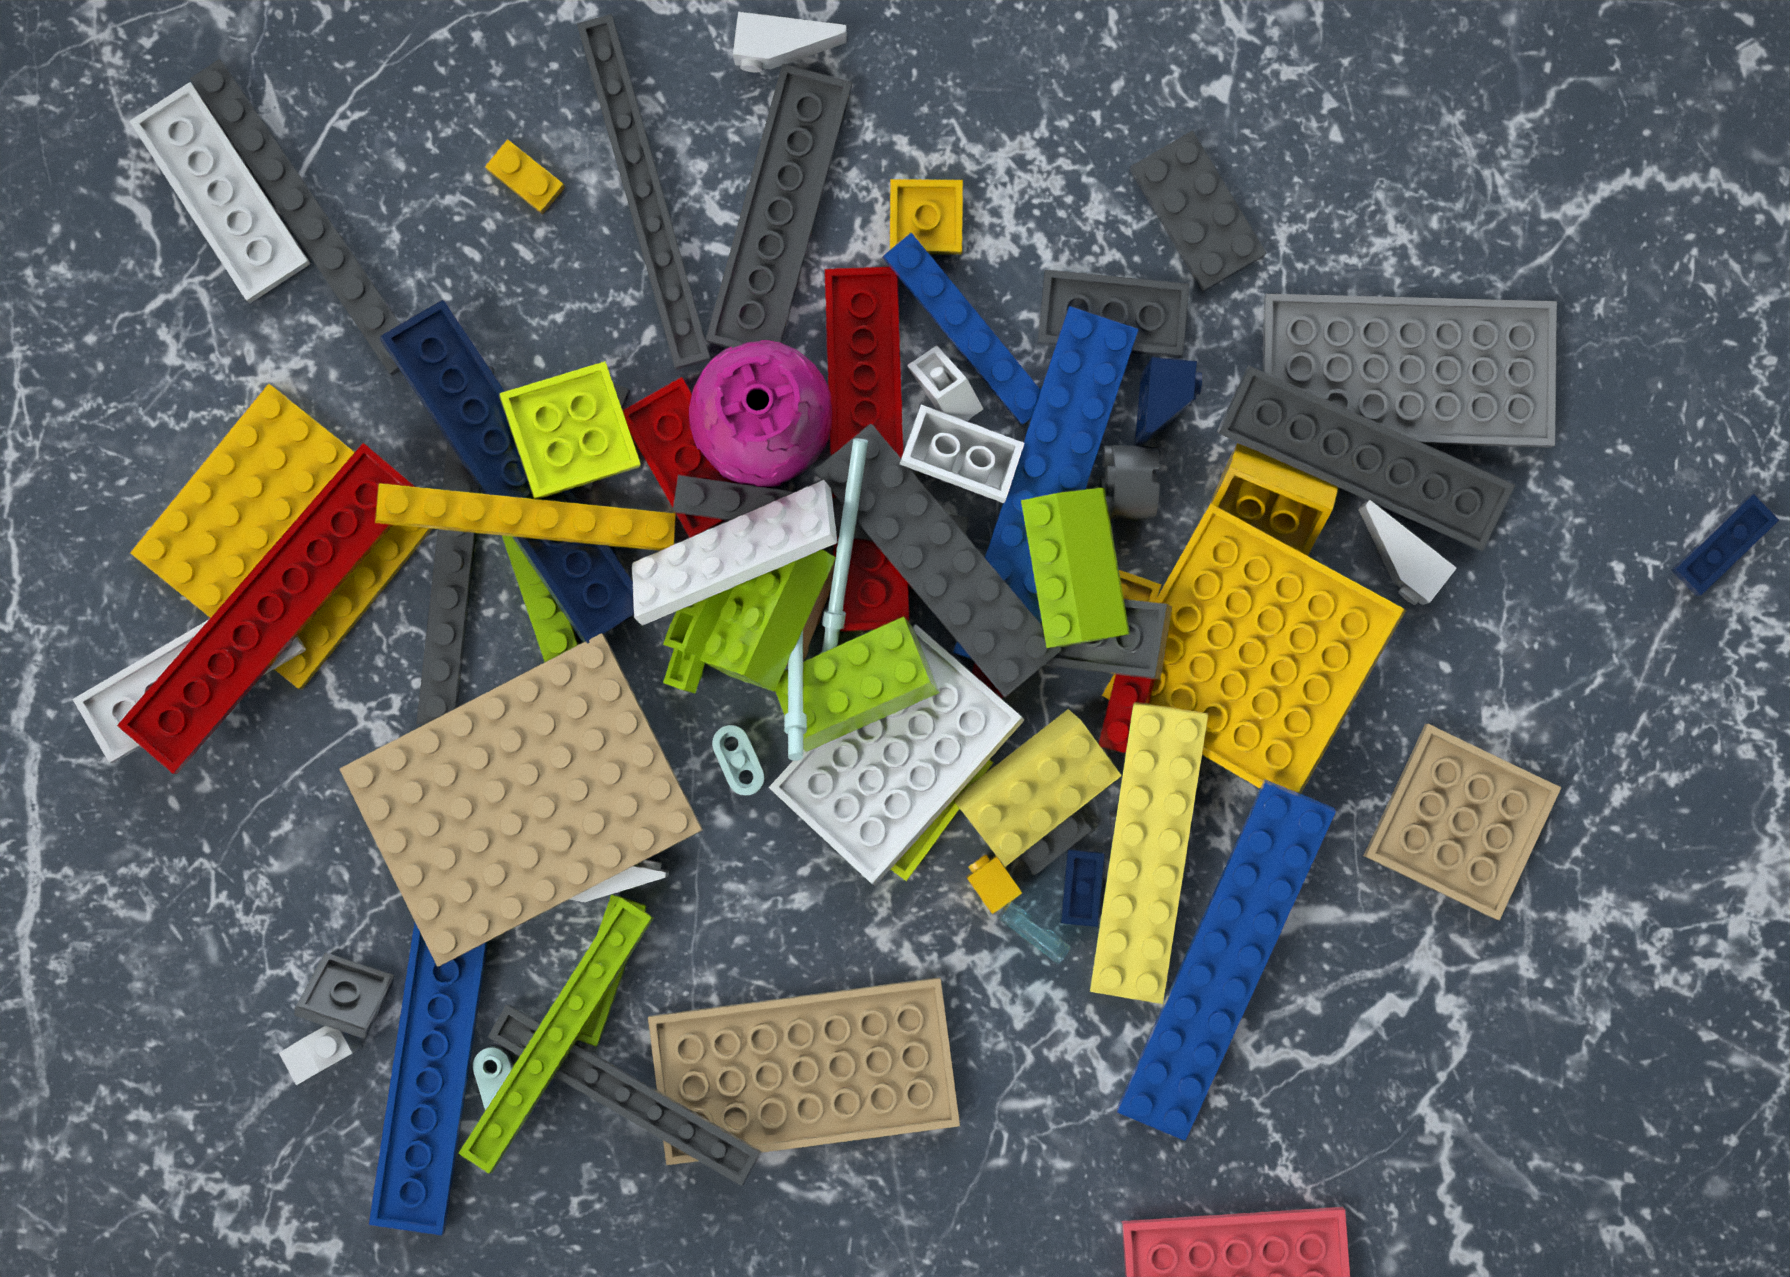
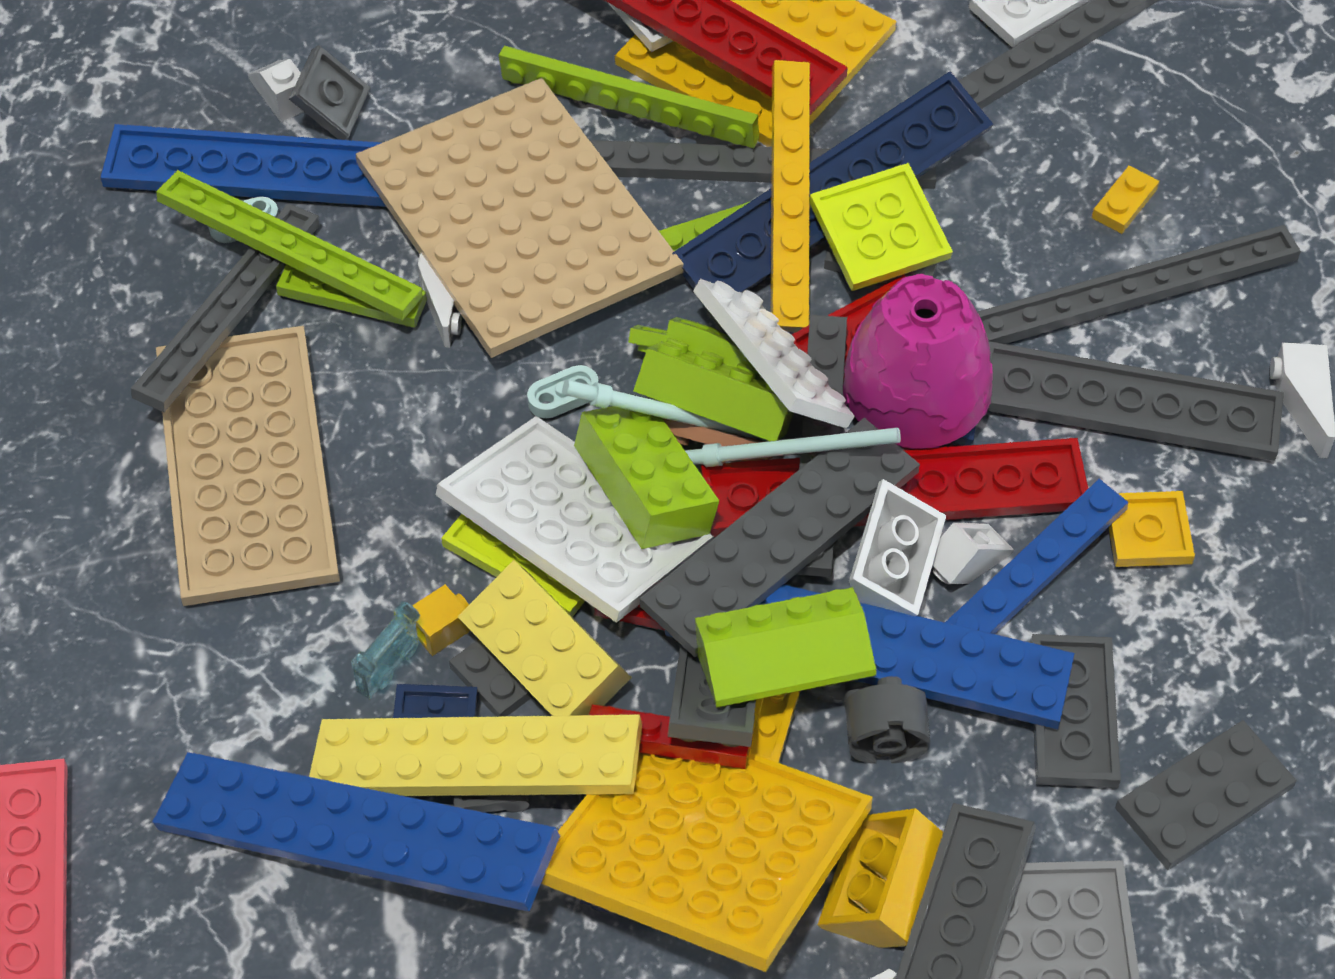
camera: 85 degrees right, 30 degrees down
dark blue slope [1134,357,1202,446] -> none
none -> lime plate [498,46,759,148]

